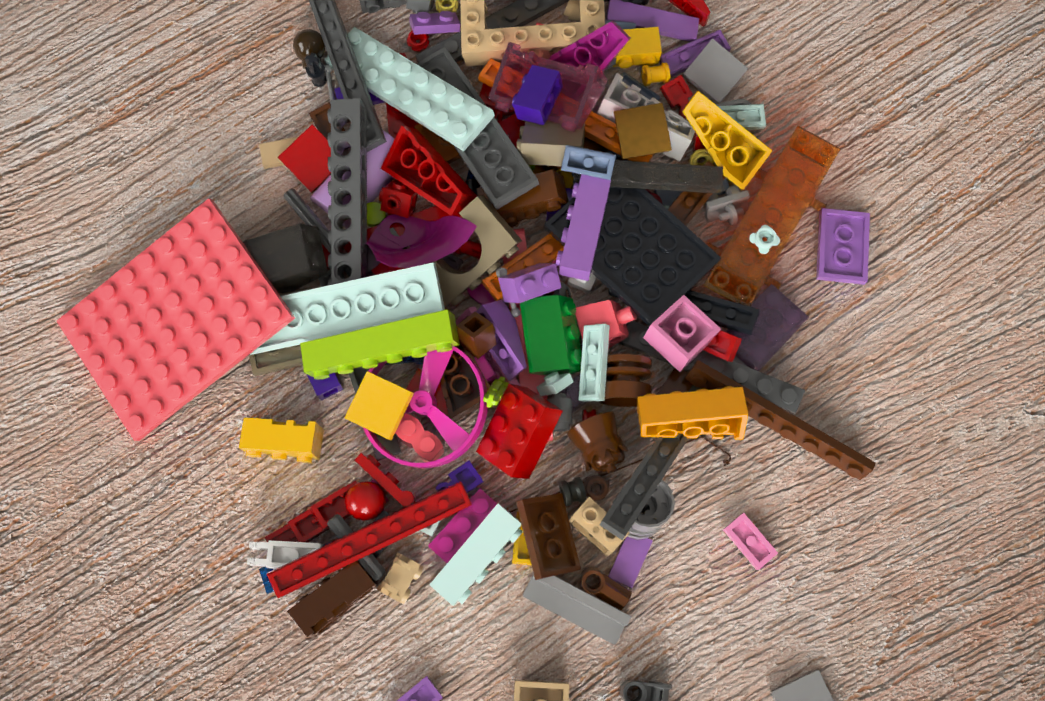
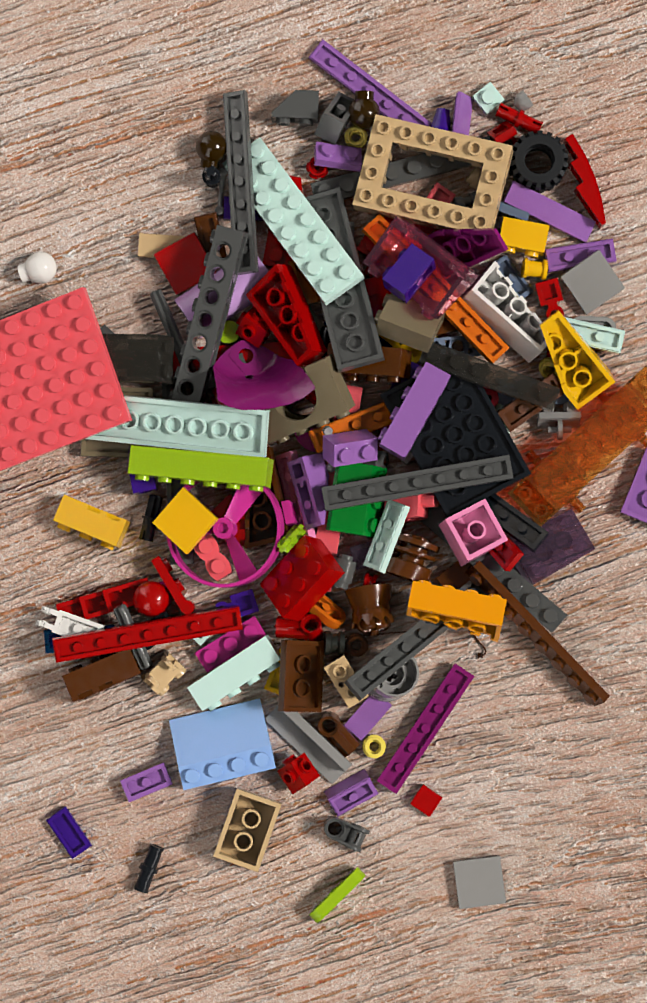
camera: 20 degrees right, 10 degrees up
reddish brown brick [456,311,497,359] -> none
light aqua plate [537,372,573,396] -> none
sand blue slope [561,145,616,180] -> none
pearl gold slope [614,103,672,159] -> none
bright pink plate [723,513,778,570] -> none
light aqua plate [749,225,780,254] -> none
none -> white piece [18,252,57,284]
none -> black axle [138,494,163,542]
none -> light blue slope [169,698,276,790]
none -> red piece [275,614,323,641]
none -> red brick [277,752,320,795]
none -> orange plate [309,595,346,629]
none -> dark grey plate [322,455,513,511]
none -> medium lavender slope [324,769,379,817]
none -> light yellow plate [362,735,386,758]
none -> magenta plate [377,663,475,794]
none -> red tile [410,784,443,817]

